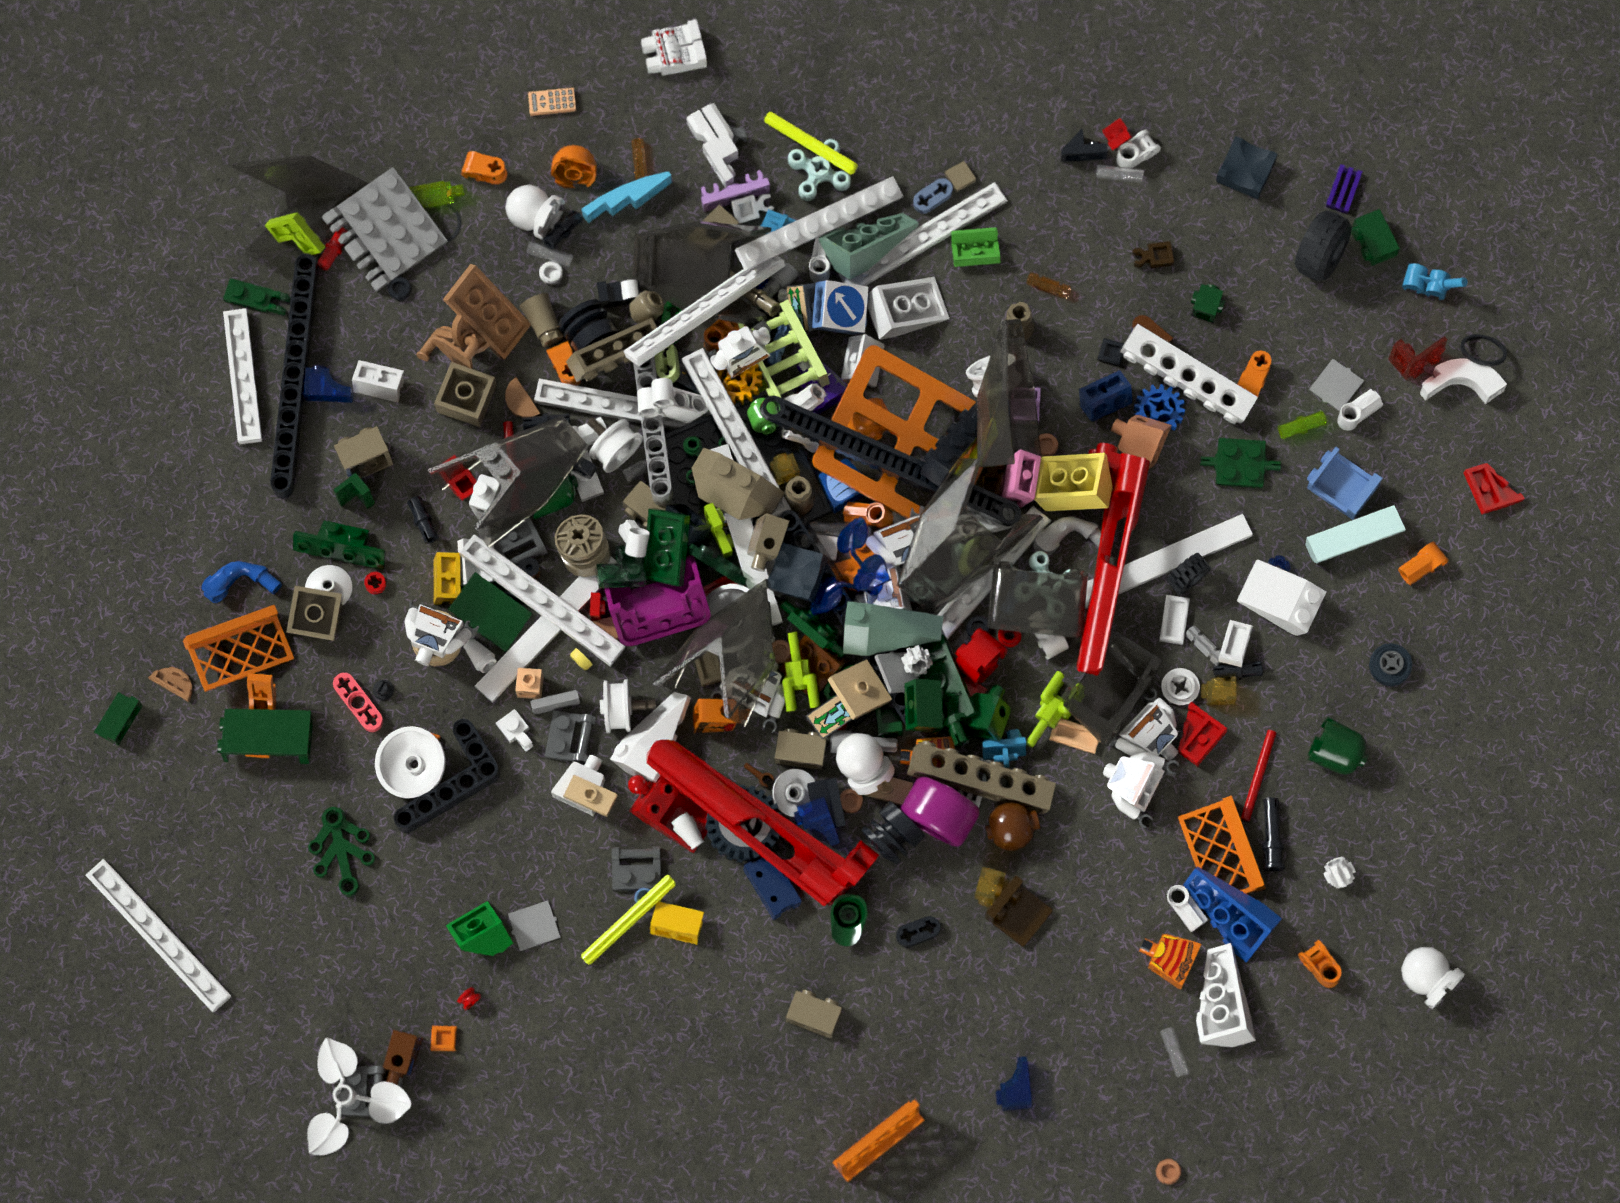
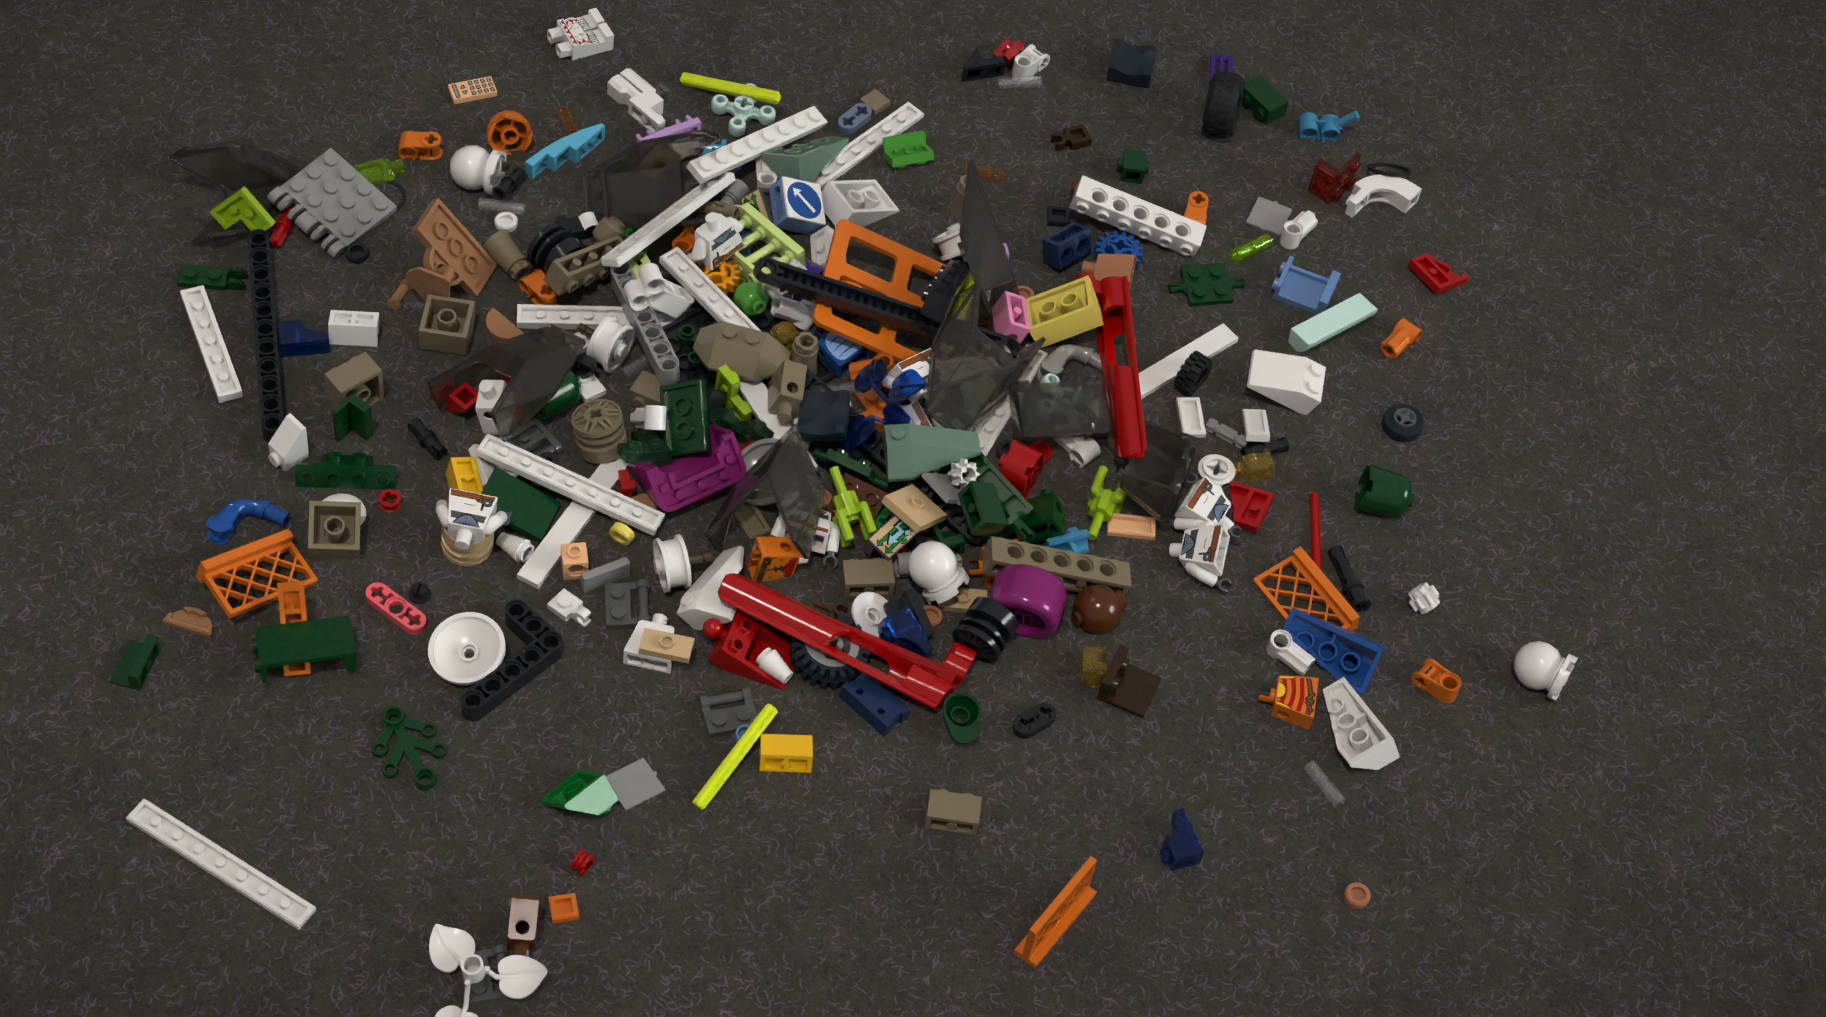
camera: 25 degrees left, 20 degrees down
none -> white slope [268,413,309,472]

